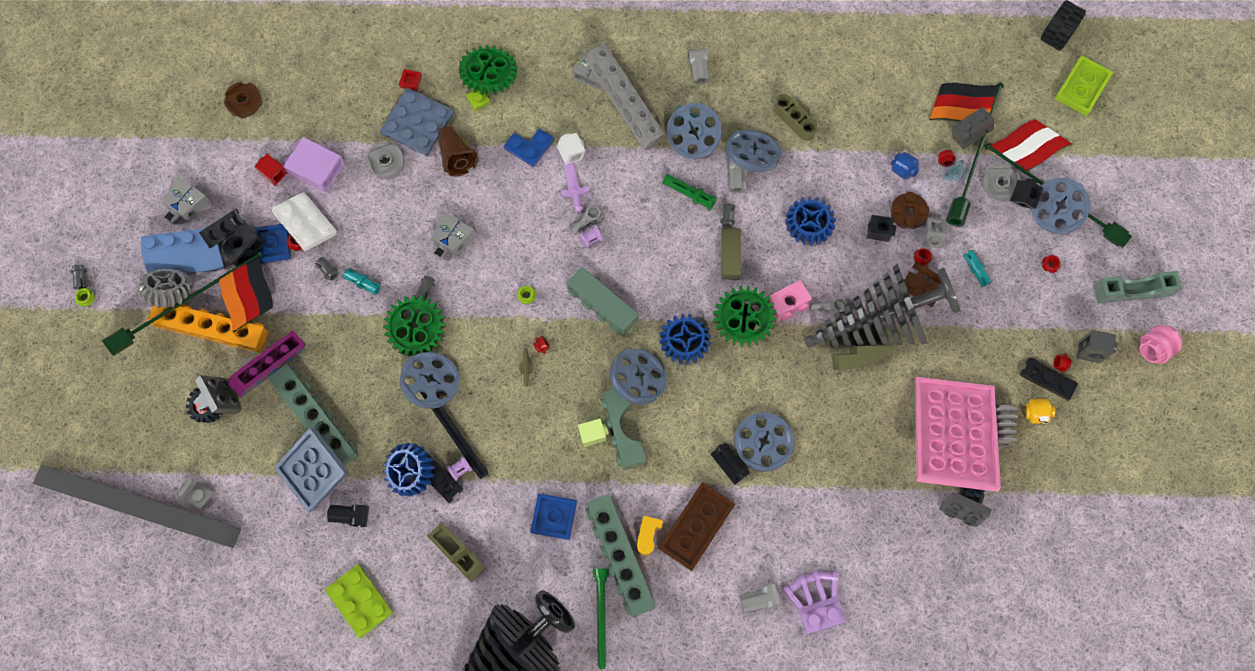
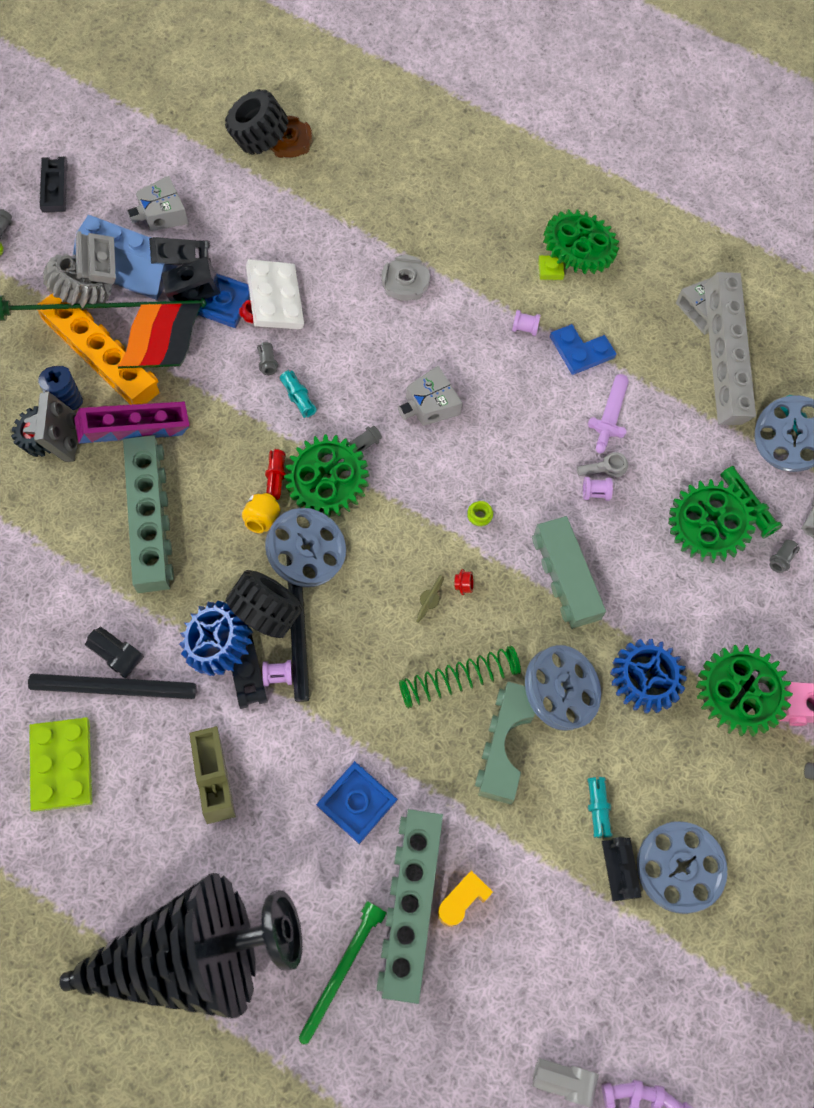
camera: 25 degrees right, 5 degrees down
red brick [254,154,288,186] -> none
sand blue plate [274,428,349,513] -> none
lavender brick [283,137,344,192] -> none
sand blue plate [380,88,455,157] -> none
red plate [399,69,422,91] -> none
reddish brown cone [438,126,479,177] -> none
white brick [557,133,586,165] -> none
yellowish green brick [578,418,609,447] -> none
reddish brown plate [658,482,736,572] -> none
olive slope [721,228,741,280] -> none
none -> black axle [27,673,197,699]
none -> dark blue piece [38,366,83,411]
none -> black plate [39,156,68,213]
none -> light grey plate [76,231,116,284]
none -> black tyre [225,89,288,155]
none -> black tyre [226,570,303,638]
none -> yellow head [242,493,281,533]
none -> red axle [265,449,286,500]
none -> green piece [399,645,521,709]
none -> lavender bush [512,310,540,336]
none -> teal pin [587,777,612,838]
none -> green gear [668,479,757,563]

